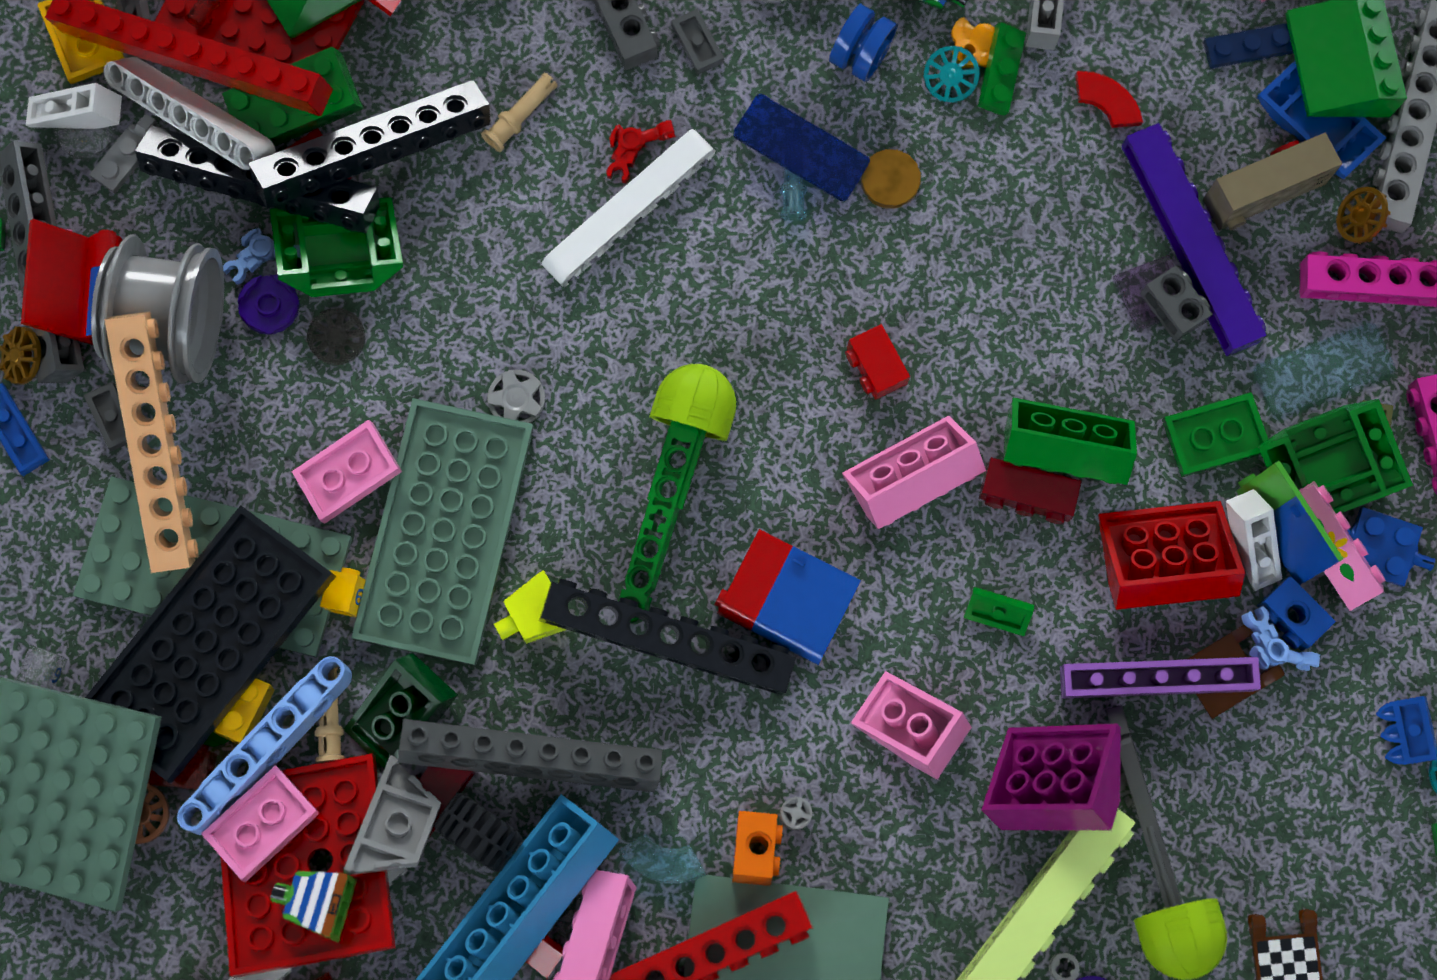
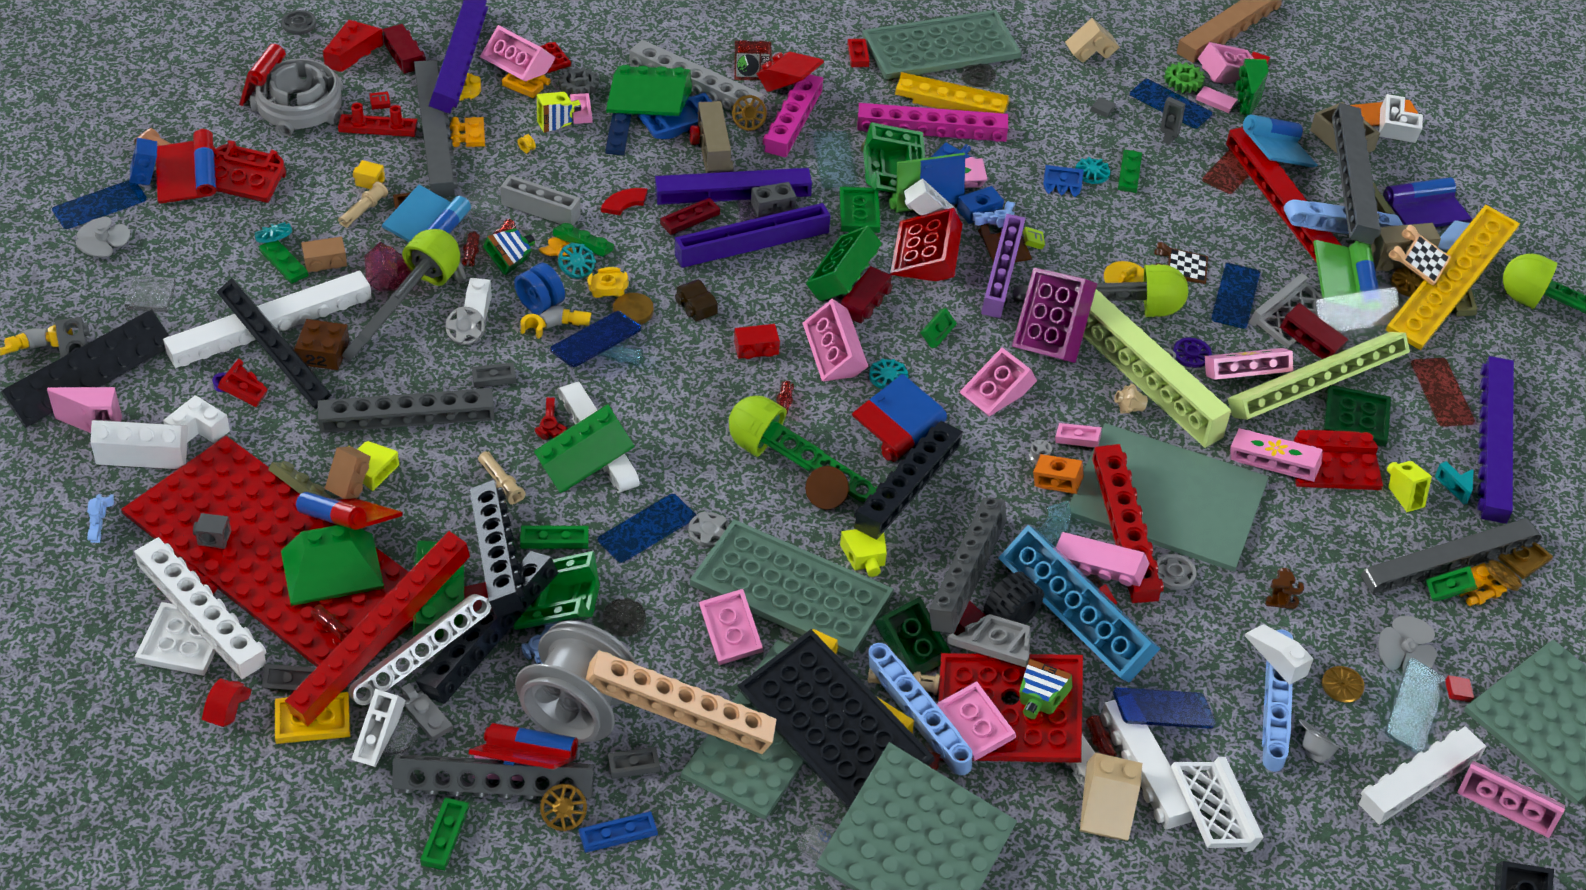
camera: 75 degrees left, 30 degrees down
none -> yellow piece [520,306,591,339]
none -> green plate [520,526,589,549]
none -> green slope [534,404,635,493]
none -> yellow plate [587,267,629,298]
none -> clear blue piece [598,494,696,563]
none -> dark red plate [660,198,720,235]
none -> dark purple brick [675,203,831,268]
none -> dark brown brick [675,279,718,322]
none -> clear red axle [776,381,794,415]
none -> reddish brown tile [805,466,850,510]
none -> teal wheel [869,358,908,389]
none -> lime tile [1023,227,1045,249]
none -> bright pink plate [1055,423,1102,447]
none -> yellow shield [1103,261,1144,283]
none -> tan rock [1114,383,1148,413]

